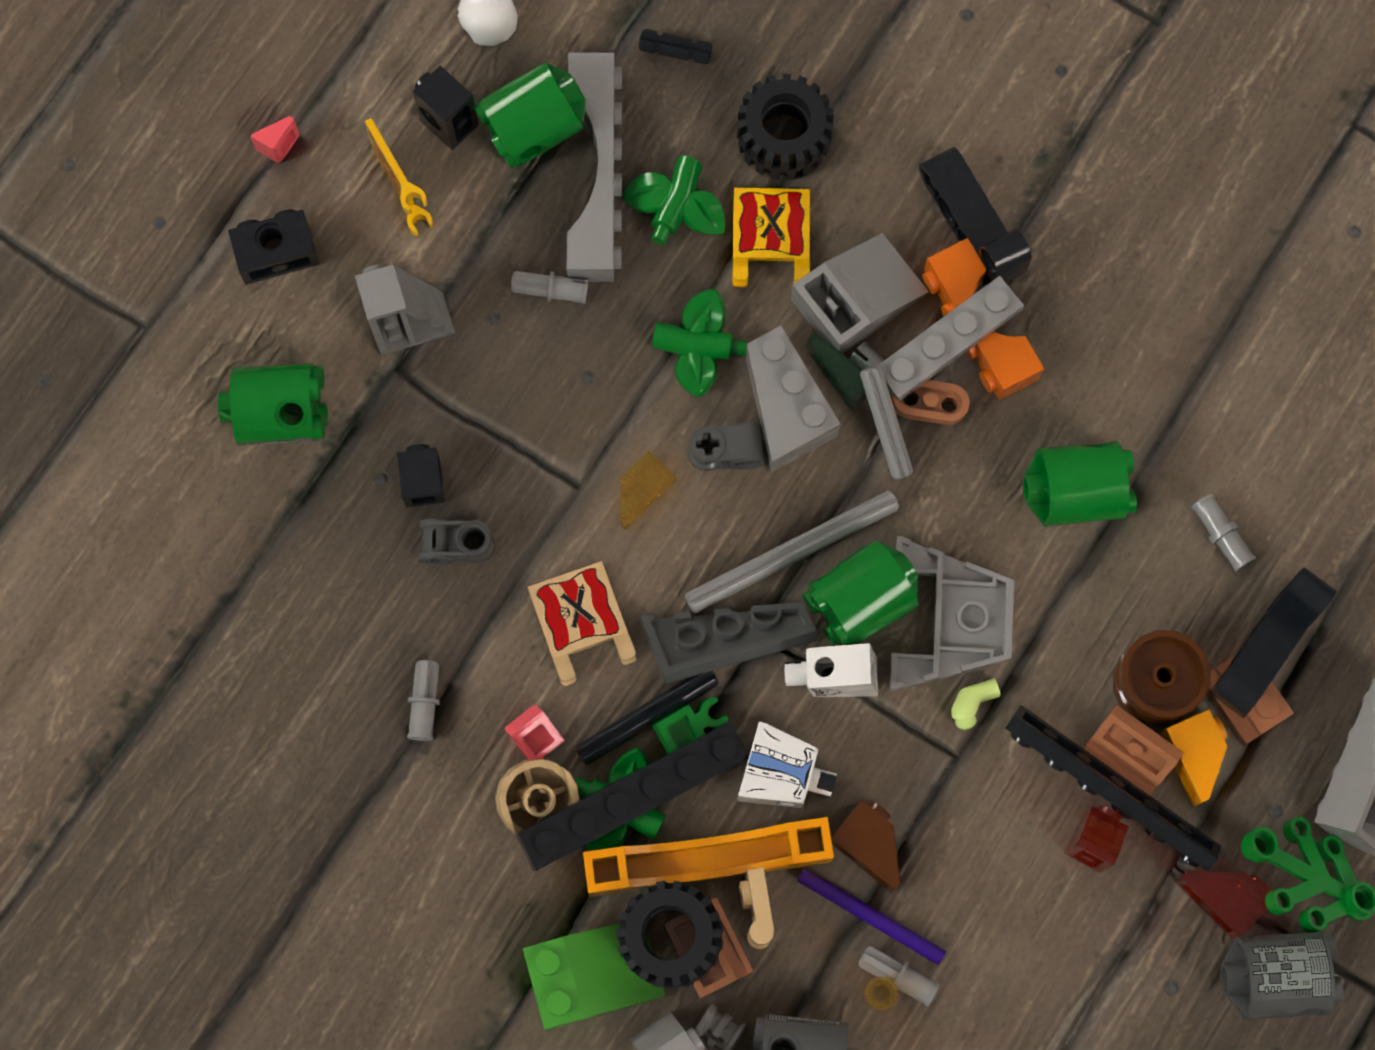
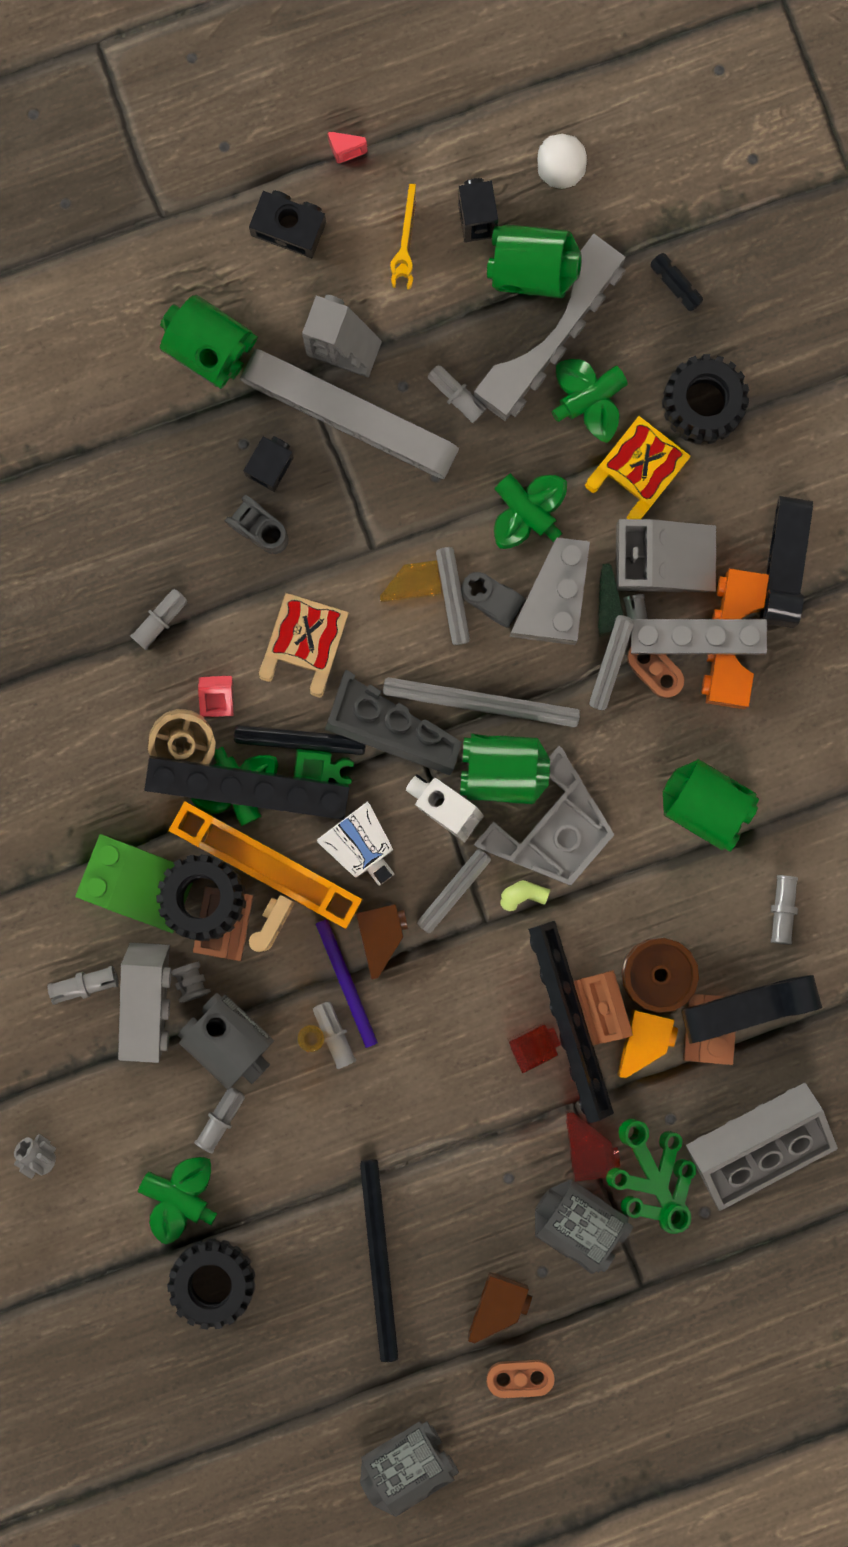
camera: 40 degrees right, 10 degrees up
none -> light grey beam [240,349,459,479]
none -> light grey axle [417,849,491,933]
none -> light grey axle [436,547,470,645]

